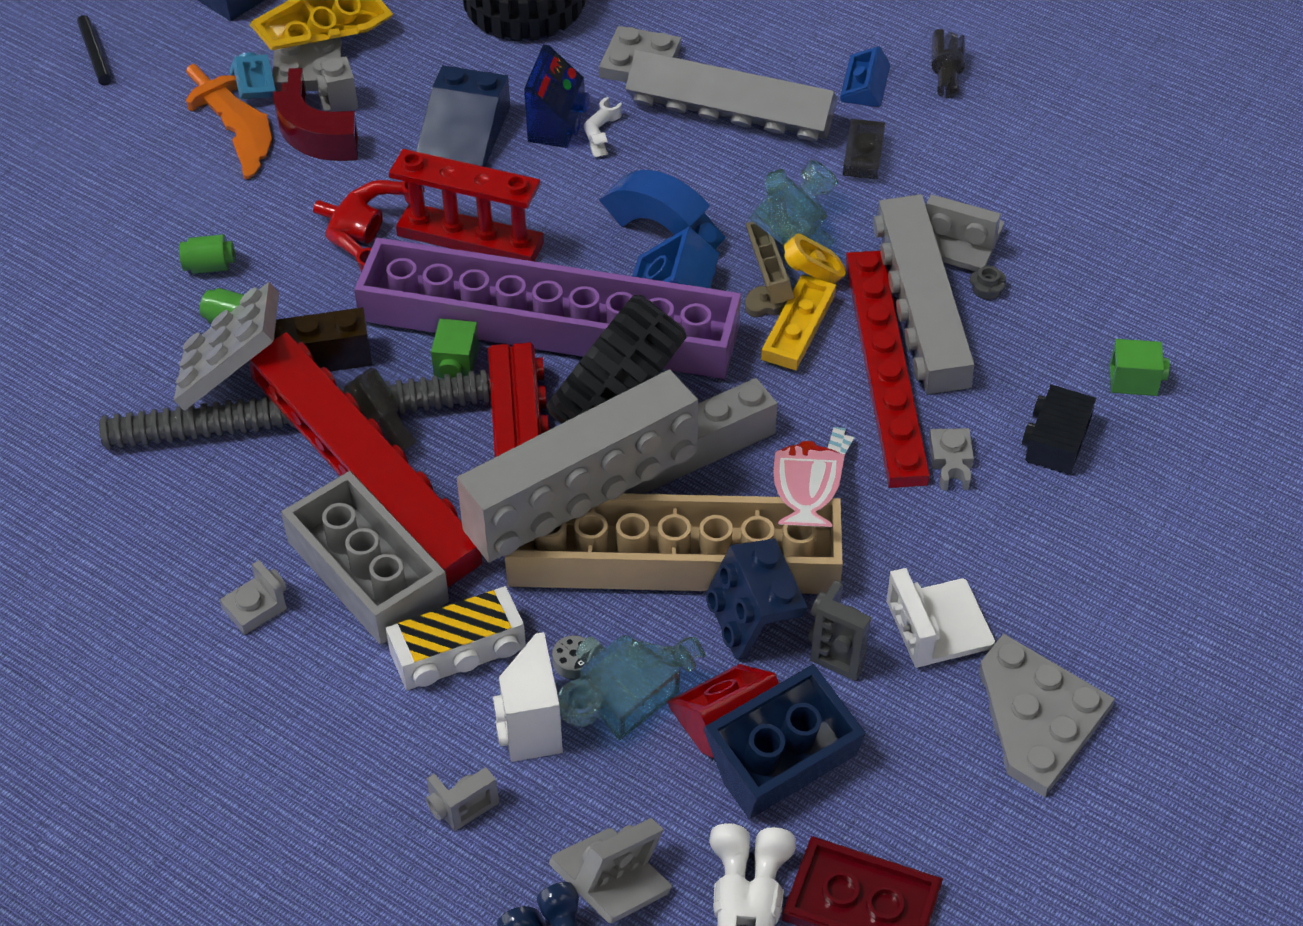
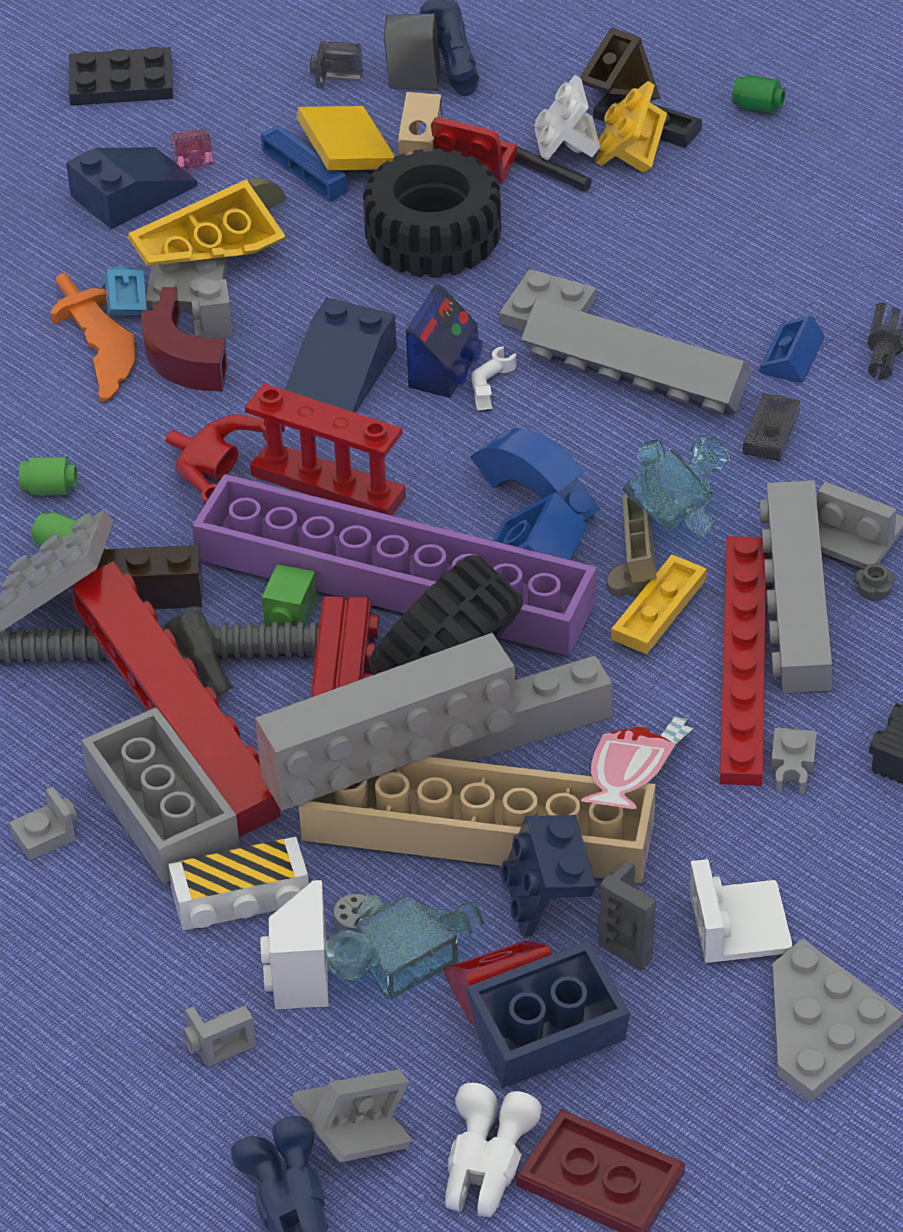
camera: 10 degrees right, 5 degrees down
yellow plate [784,233,846,284] -> none

